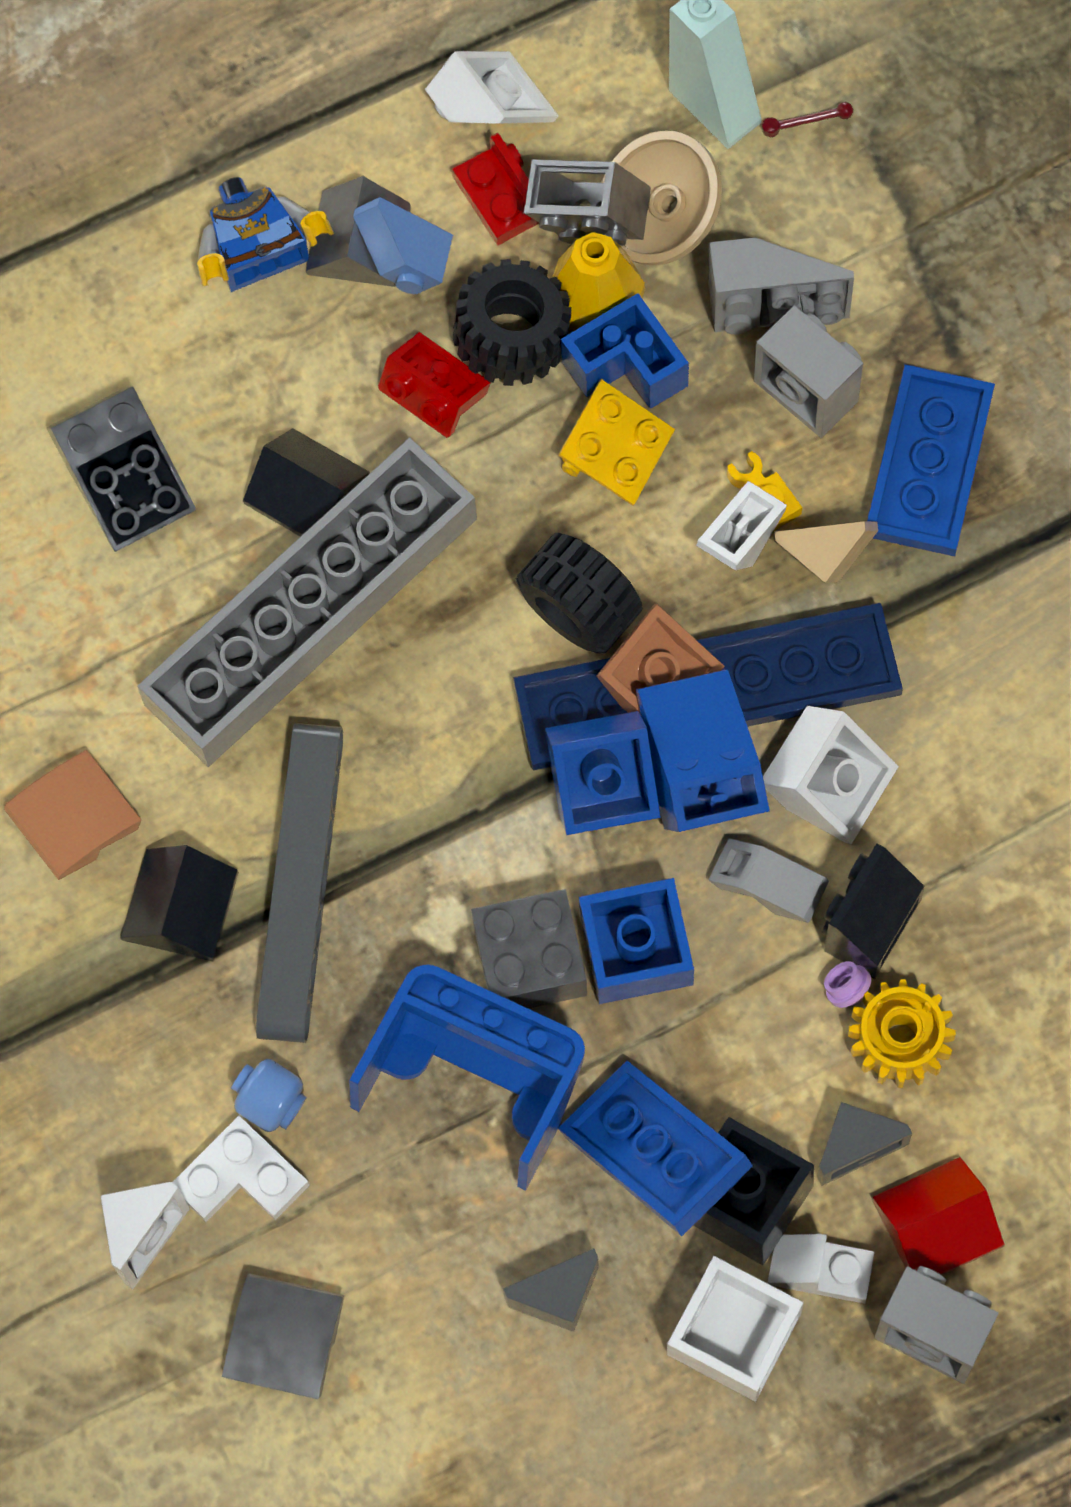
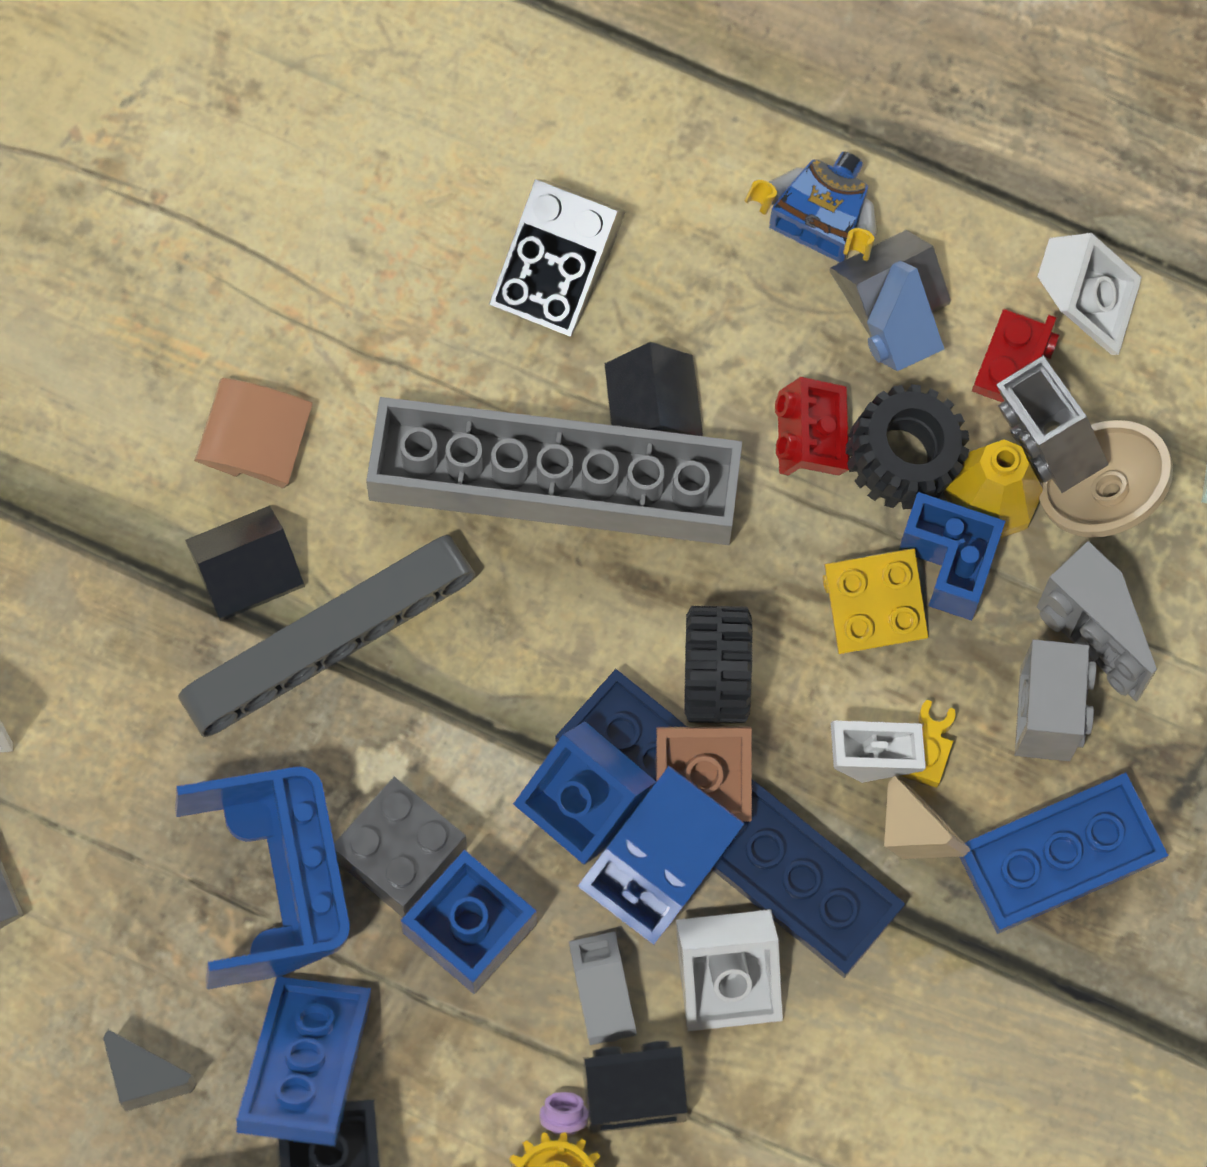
camera: 45 degrees right, 0 degrees up
white plate [172,1116,310,1222] -> none
medium blue head [231,1059,307,1132] -> none

